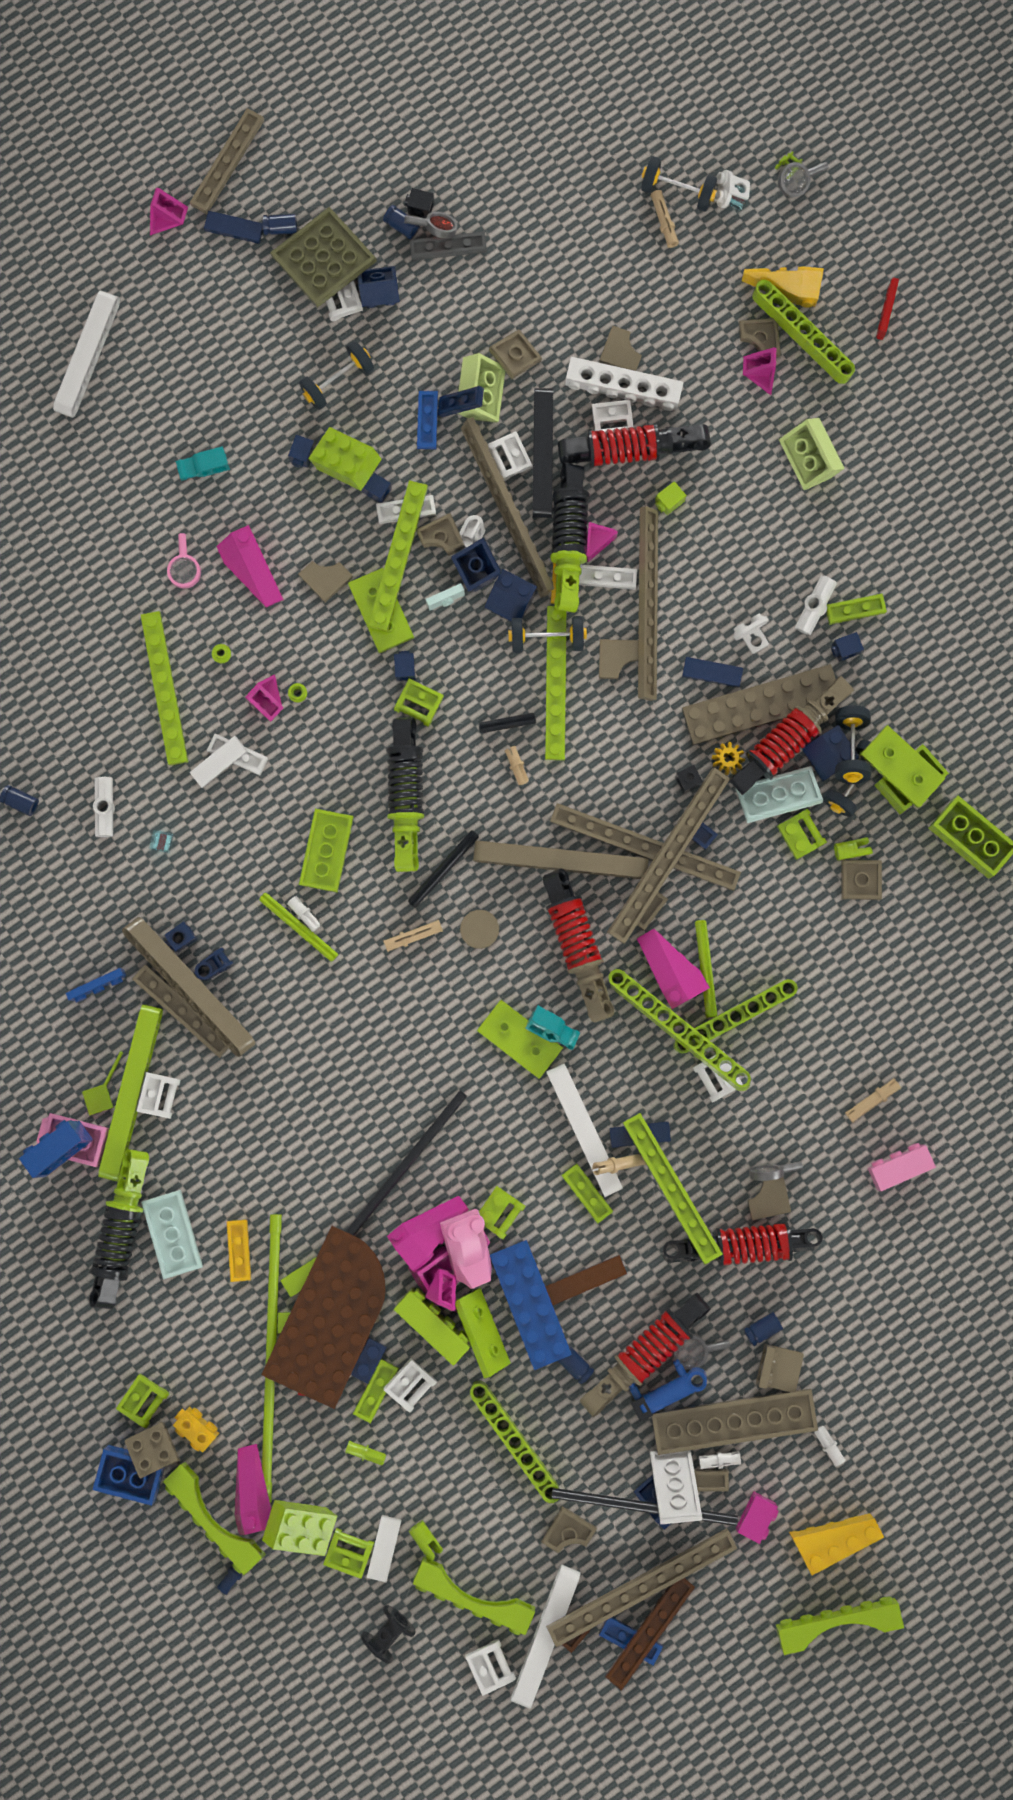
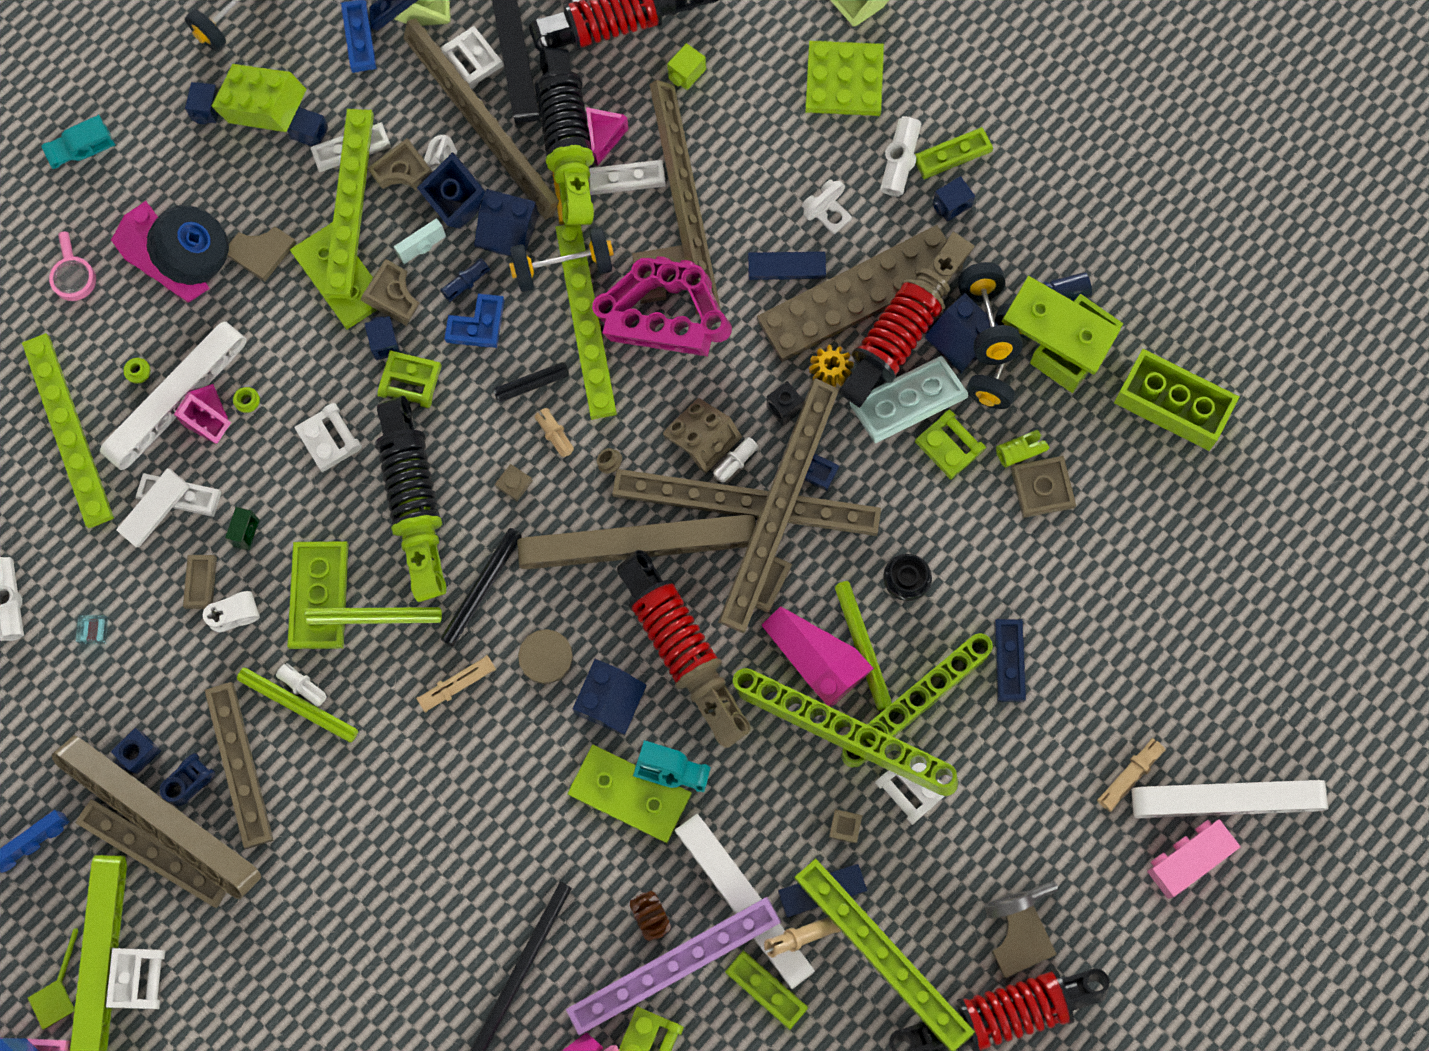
camera: 10 degrees left, 10 degrees down
none -> white beam [100,322,247,470]
none -> black wheel [146,205,229,285]
none -> dark tan tile [183,555,217,609]
none -> white piece [203,591,260,633]
none -> dark tan plate [205,682,274,849]
none -> dark green piece [225,507,260,551]
none -> white plate [294,403,362,472]
none -> lime axle [305,607,442,624]
none -> dark tan tile [361,259,419,326]
none -> dark blue pin [440,258,490,302]
none -> blue plate [444,294,505,348]
none -> dark tan plate [495,464,533,502]
none -> lavender plate [566,897,781,1035]
none -> dark blue slope [572,659,647,735]
none -> dark pink brick [592,256,732,357]
none -> dark tan plate [597,448,622,474]
none -> reddish brown gear [629,891,671,941]
none -> dark tan bracket [663,398,742,473]
none -> white axle [713,437,759,483]
none -> lime plate [805,40,884,116]
none -> dark tan plate [829,809,863,844]
none -> black piece [883,554,932,601]
none -> dark blue tile [994,619,1026,702]
none -> dark blue piece [1042,272,1092,301]
none -> white beam [1131,780,1328,818]

